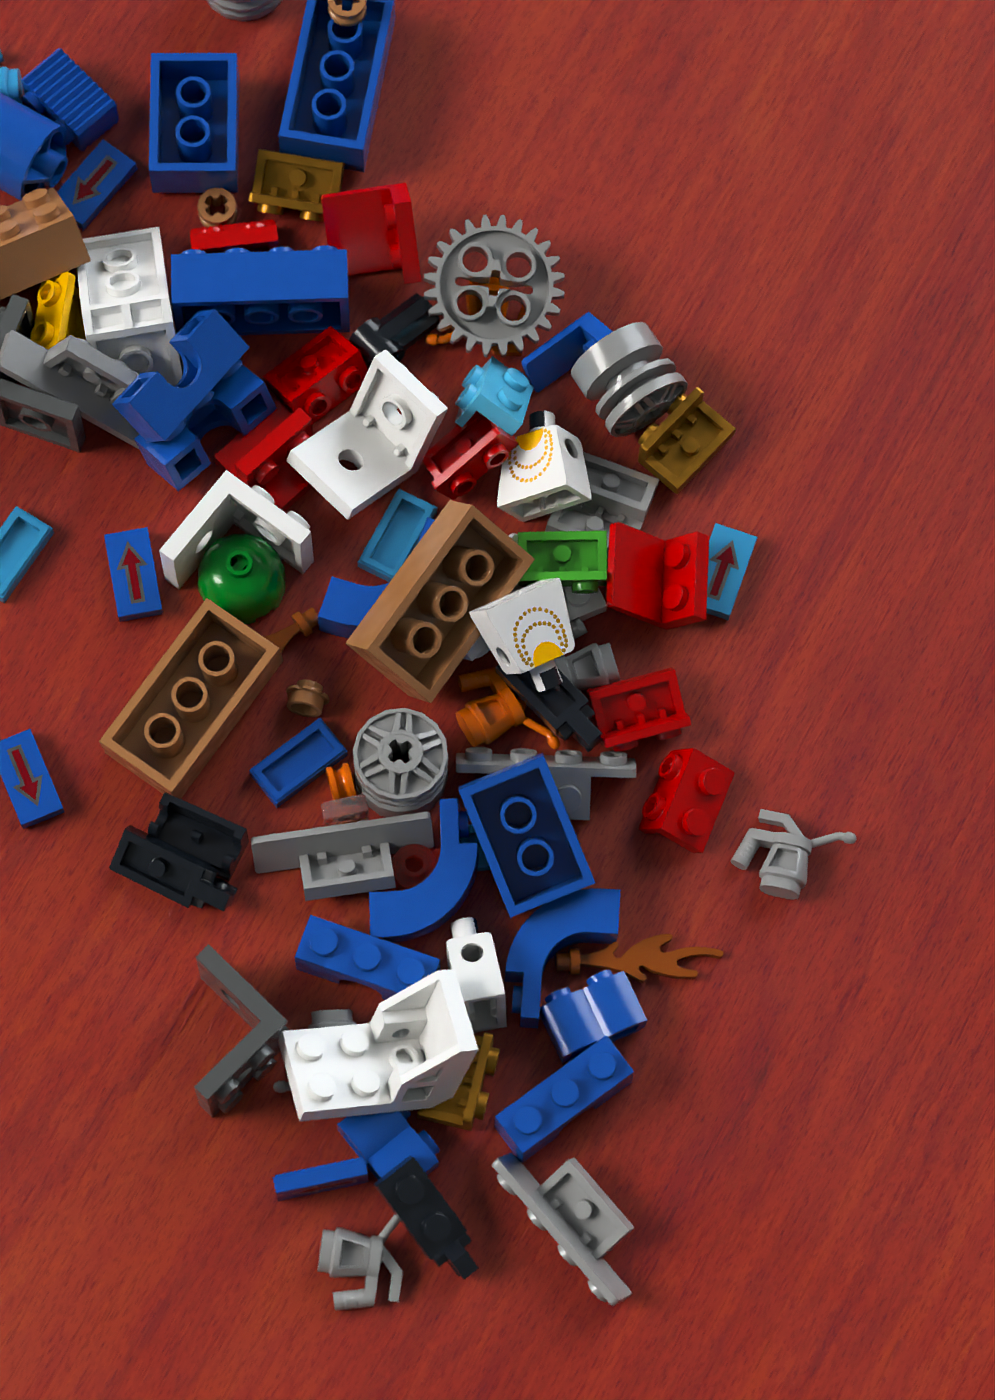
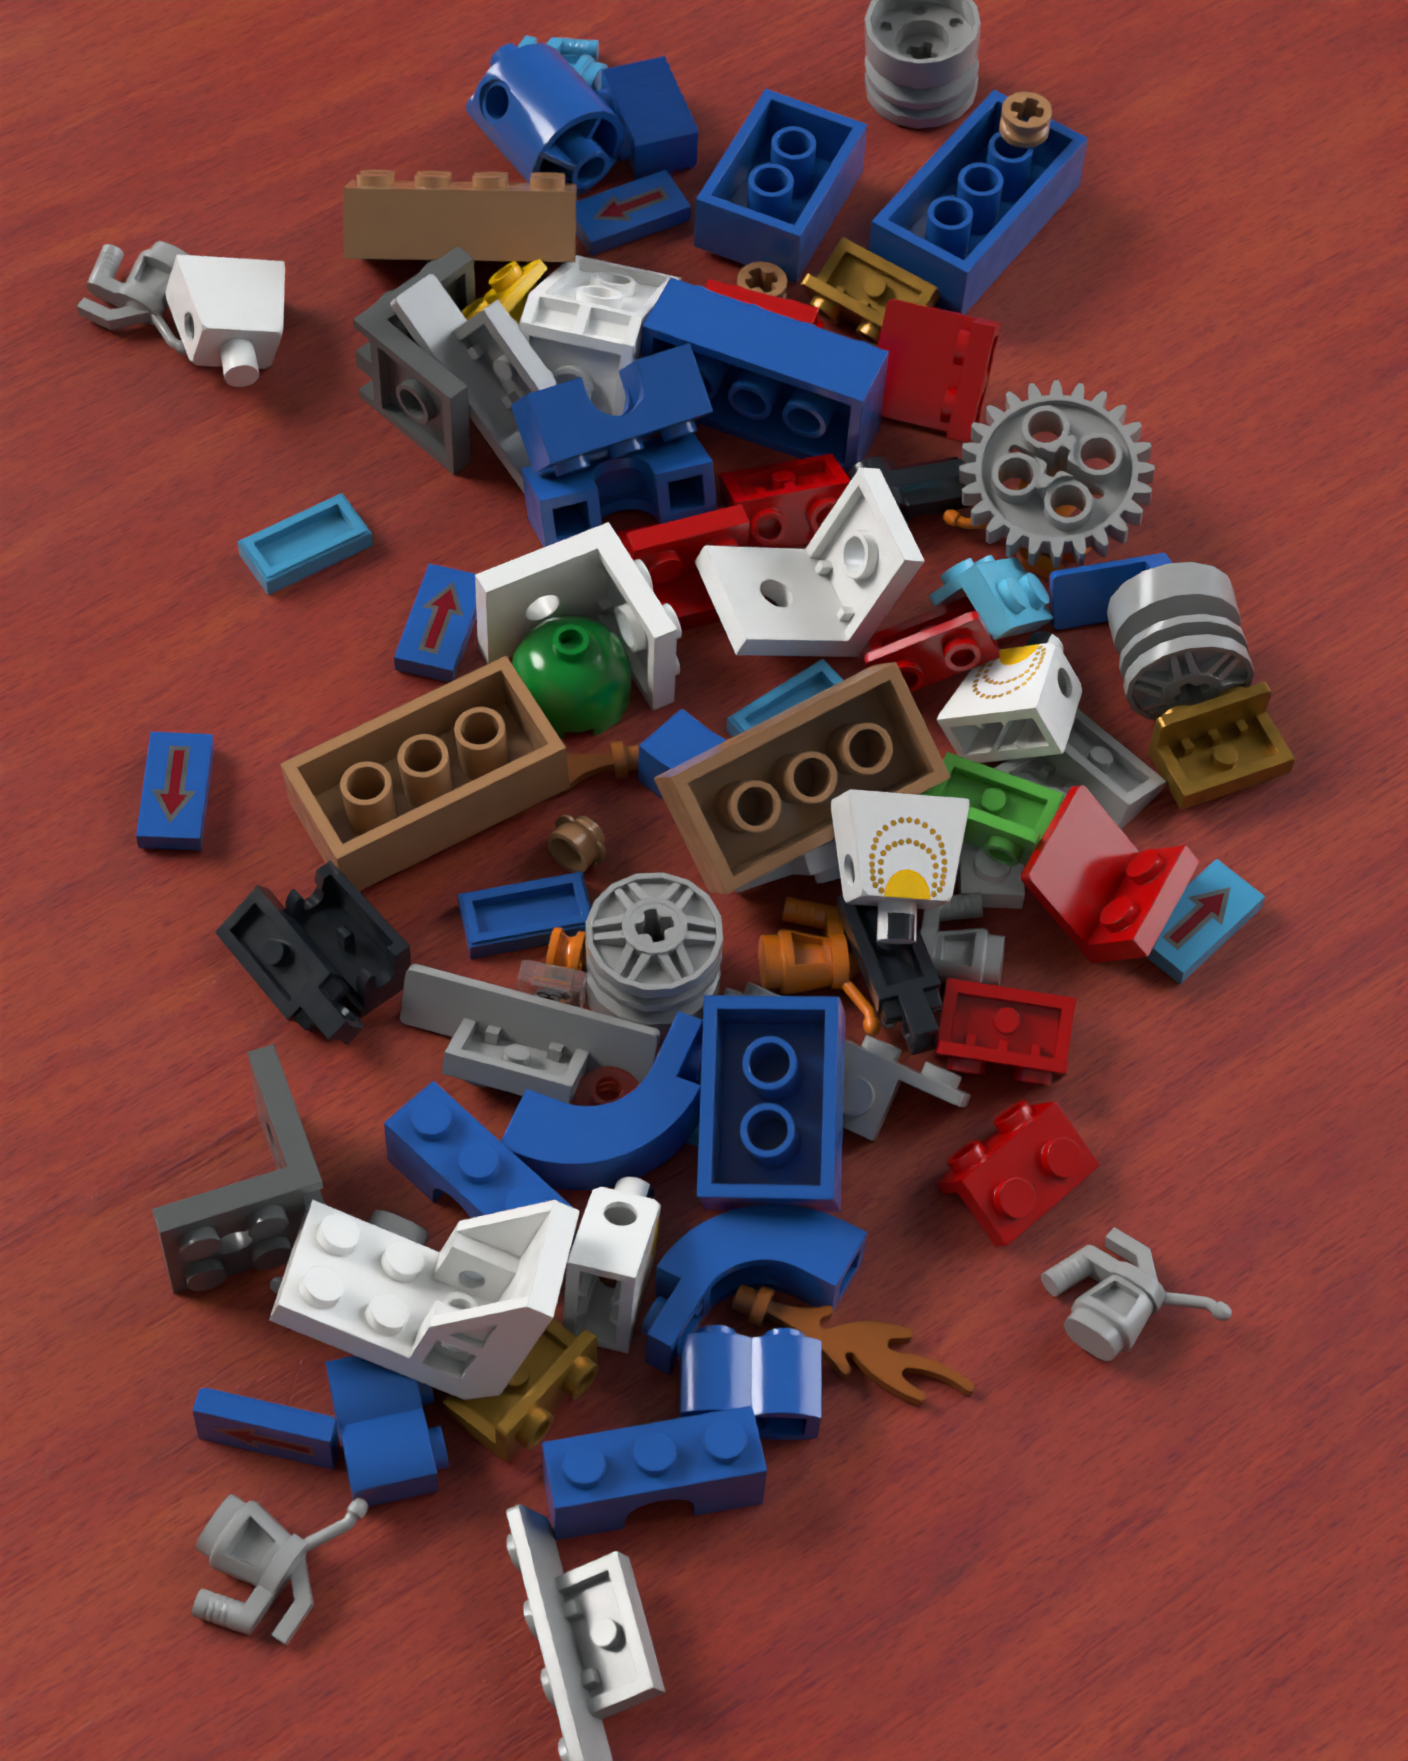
camera: 25 degrees right, 15 degrees down
black hinge [374,1155,478,1280] -> none

